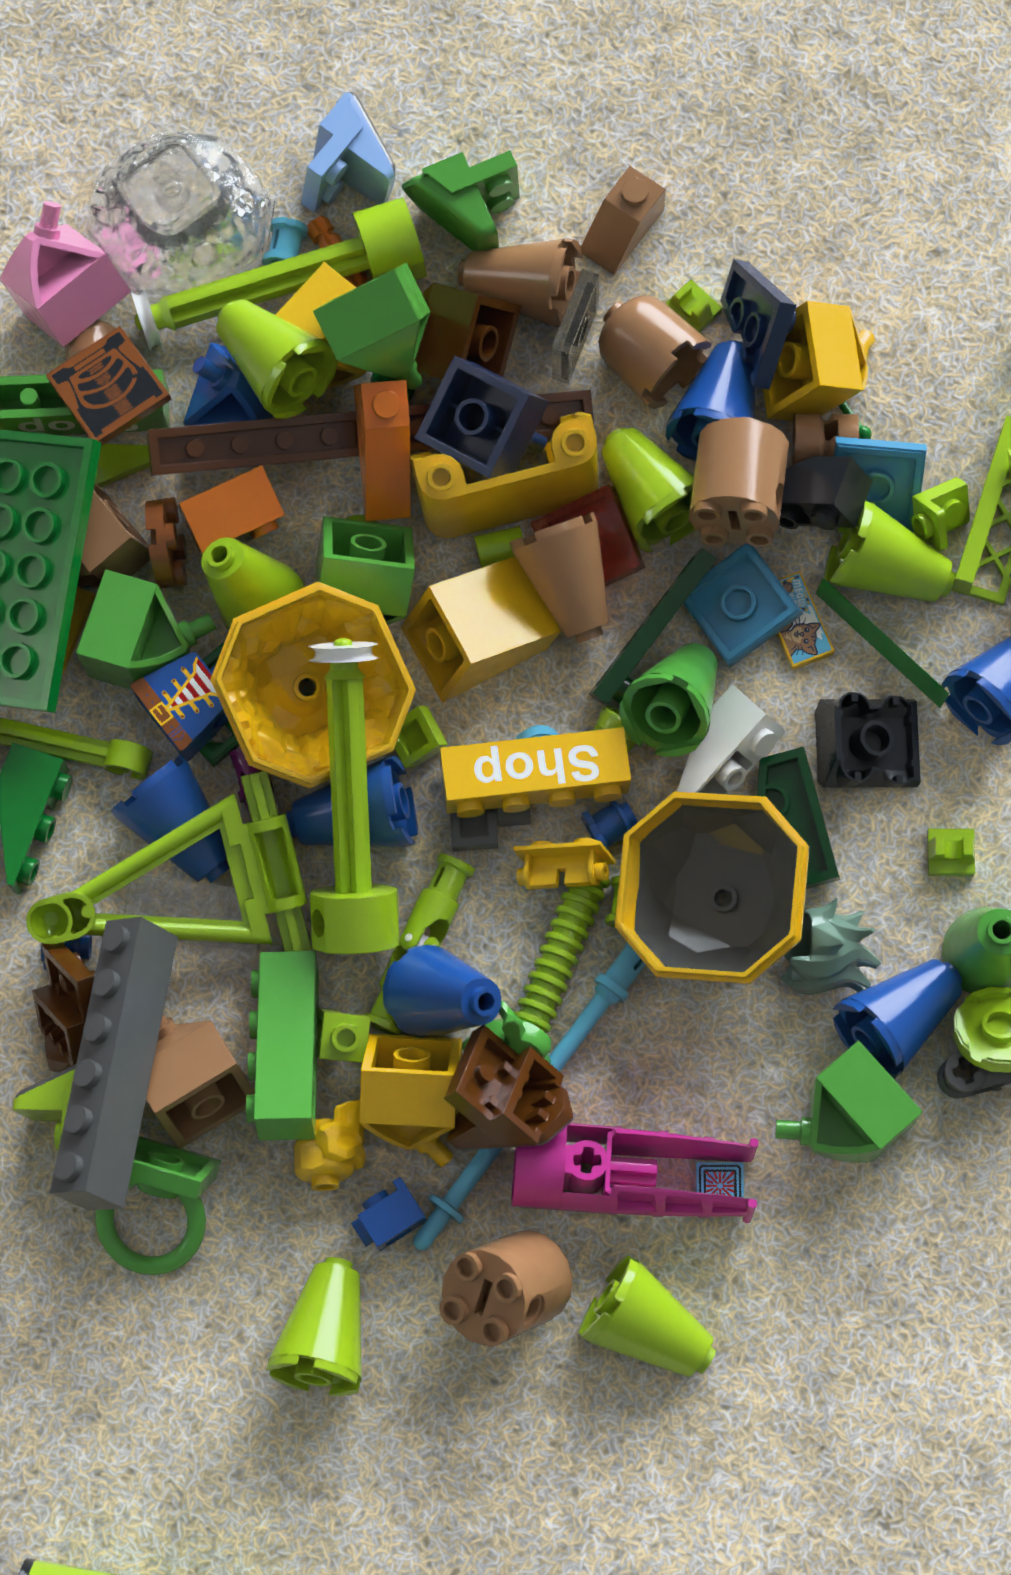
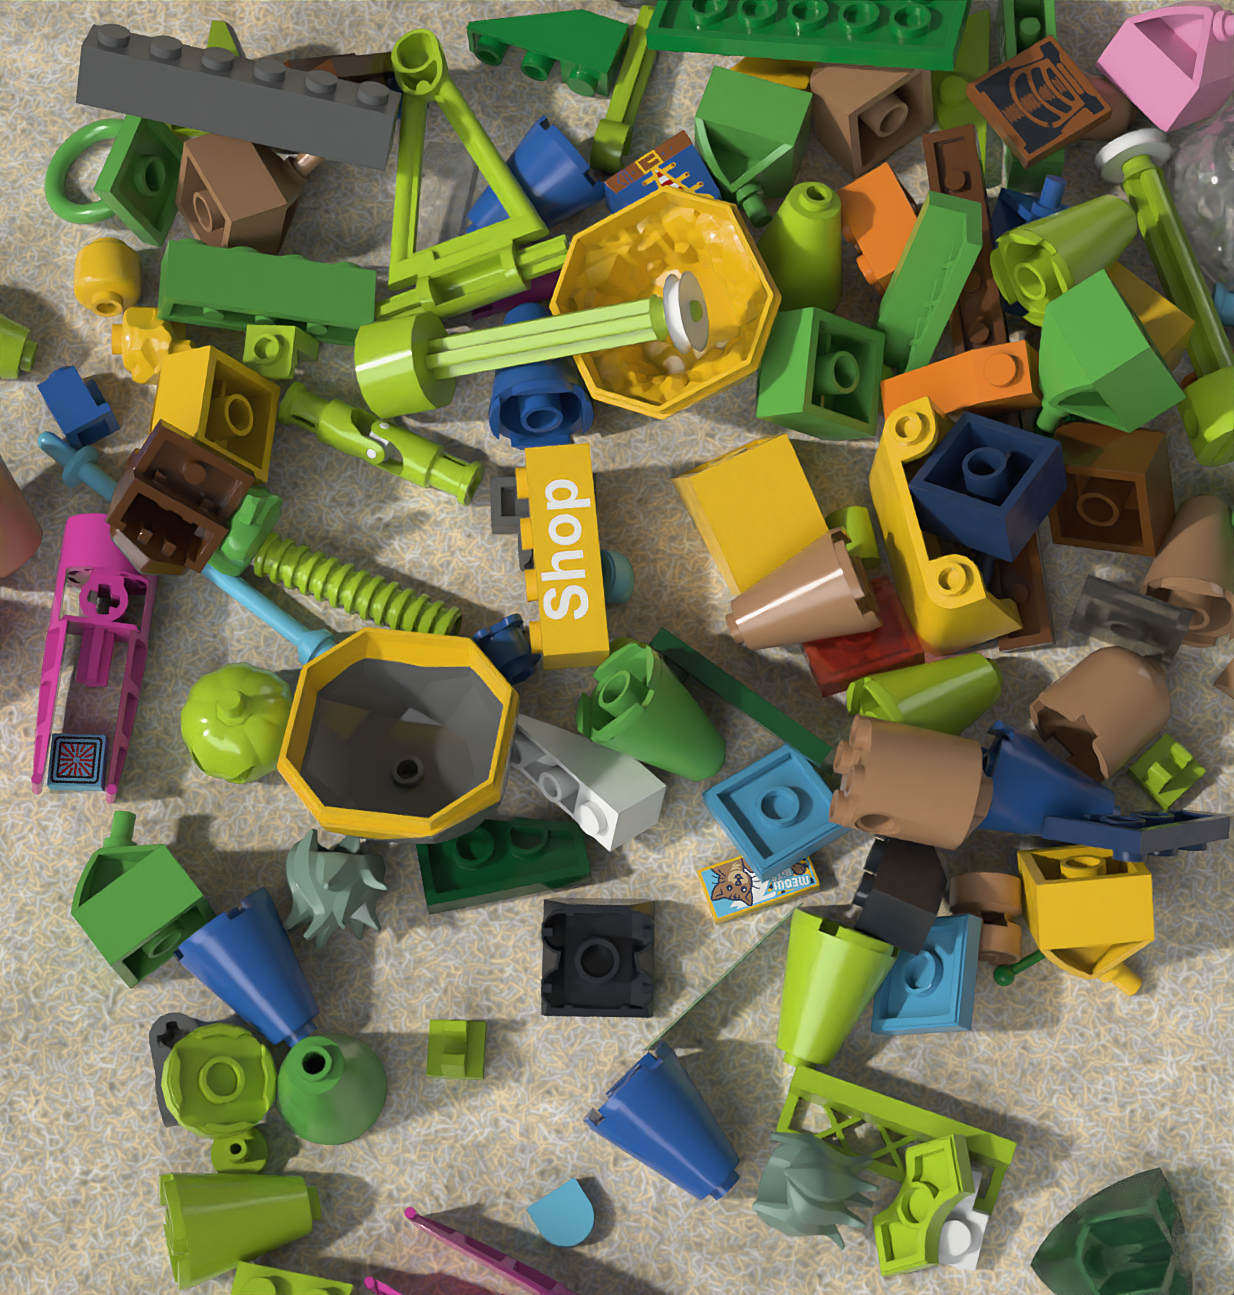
camera: 90 degrees right, 5 degrees down
dark orange plate [145,497,187,589] -> none
blue cone [383,945,501,1037] -> none
lime tile [395,706,448,768] -> none
yellow hinge [513,838,616,890] -> none
lime bracket [911,477,970,551] -> none
none -> yellow head [73,237,142,317]
none -> lime piece [180,662,294,784]
none -> bright green fence [870,190,983,376]

